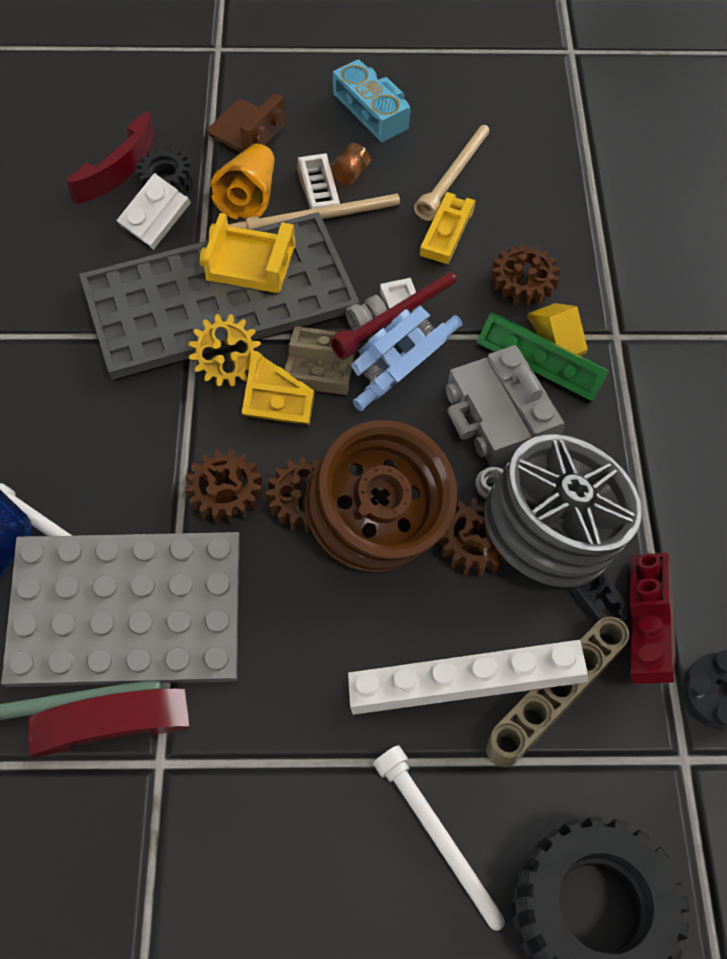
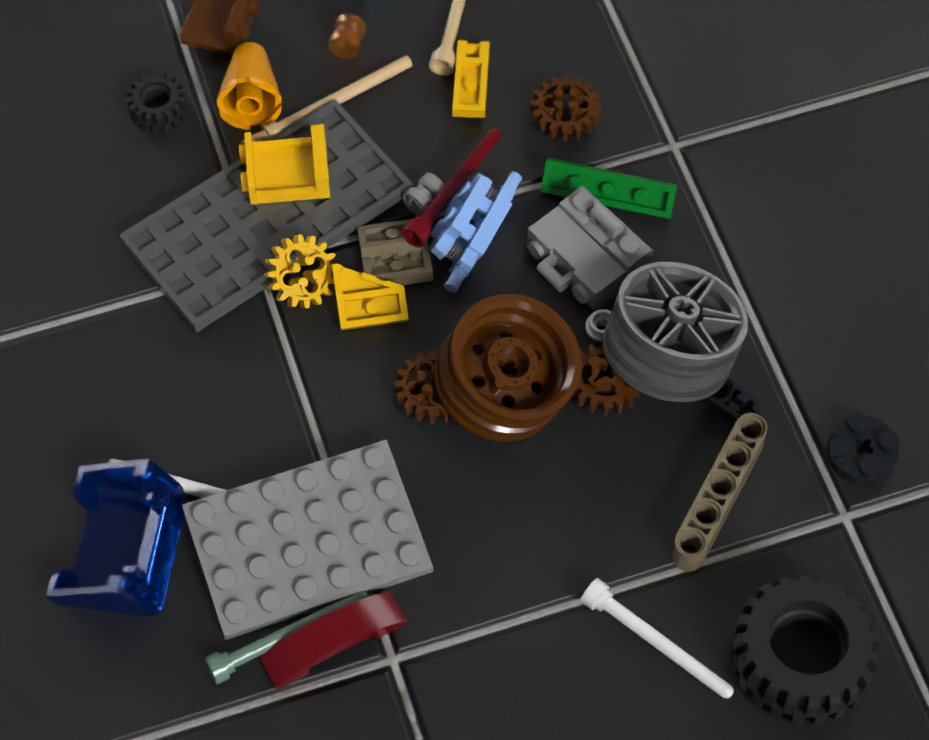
camera: 15 degrees left, 0 degrees up
dark red slope [66,111,155,204] -> none
white plate [117,173,191,250] -> none
reddish brown gear [185,449,263,524] -> none
white slope [297,153,340,209] -> none
white plate [348,640,588,715] -> none
white plate [380,278,420,312] -> none
yellow slope [527,303,588,356] -> none
dark red slope [630,552,676,684] -> none

